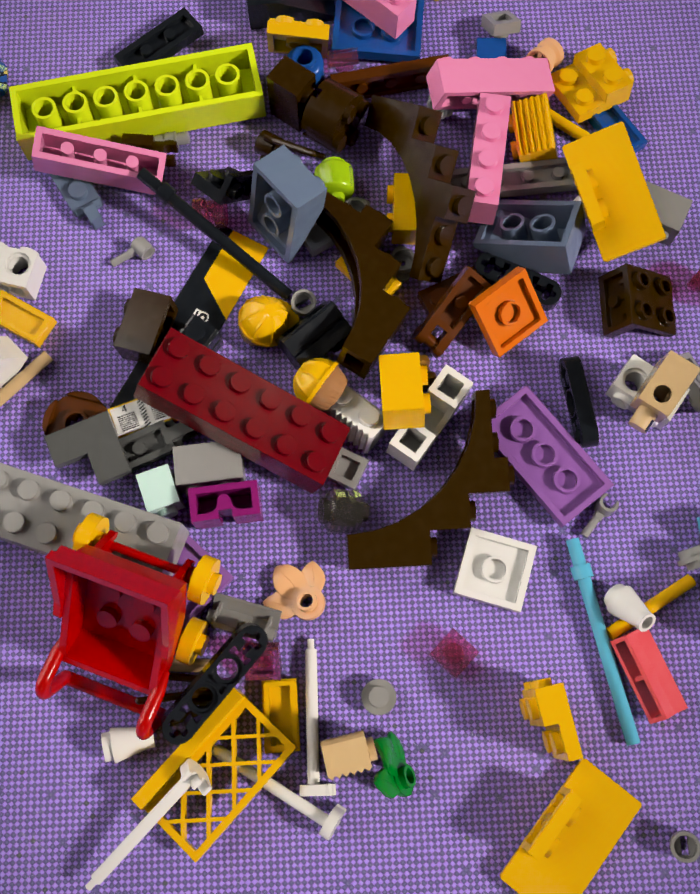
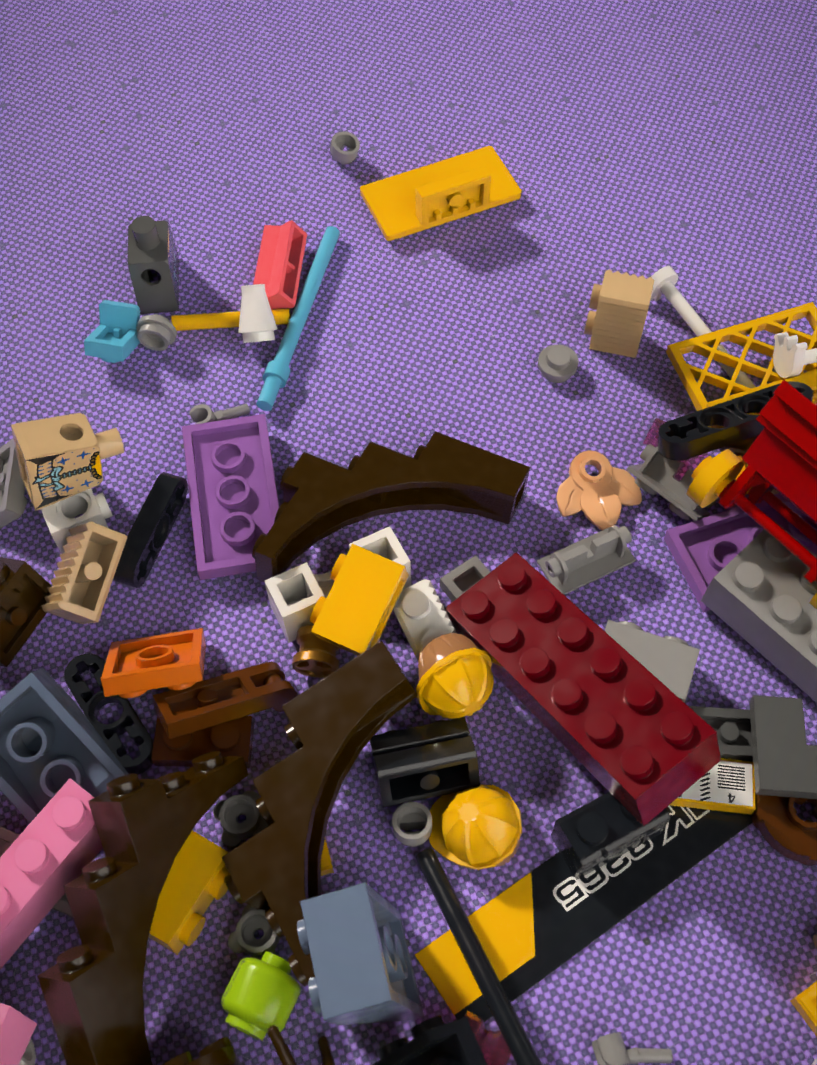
camera: 150 degrees left, 15 degrees down
dark brown brick [113,288,178,364] -> none
light aqua brick [135,464,185,519] -> none
magenta brick [188,480,264,529] -> none
yellow tile [261,678,301,754] -> none
white piece [299,639,336,797] -> none
clear smoke head [318,489,369,533] -> none
green plate [373,731,416,799] -> none
clear pink plate [429,628,479,679] -> none
white plate [453,527,537,613] -> none
yellow plate [519,677,583,762] -> none
none -> tan brick [41,521,127,624]
none -> light grey hinge [537,525,636,595]

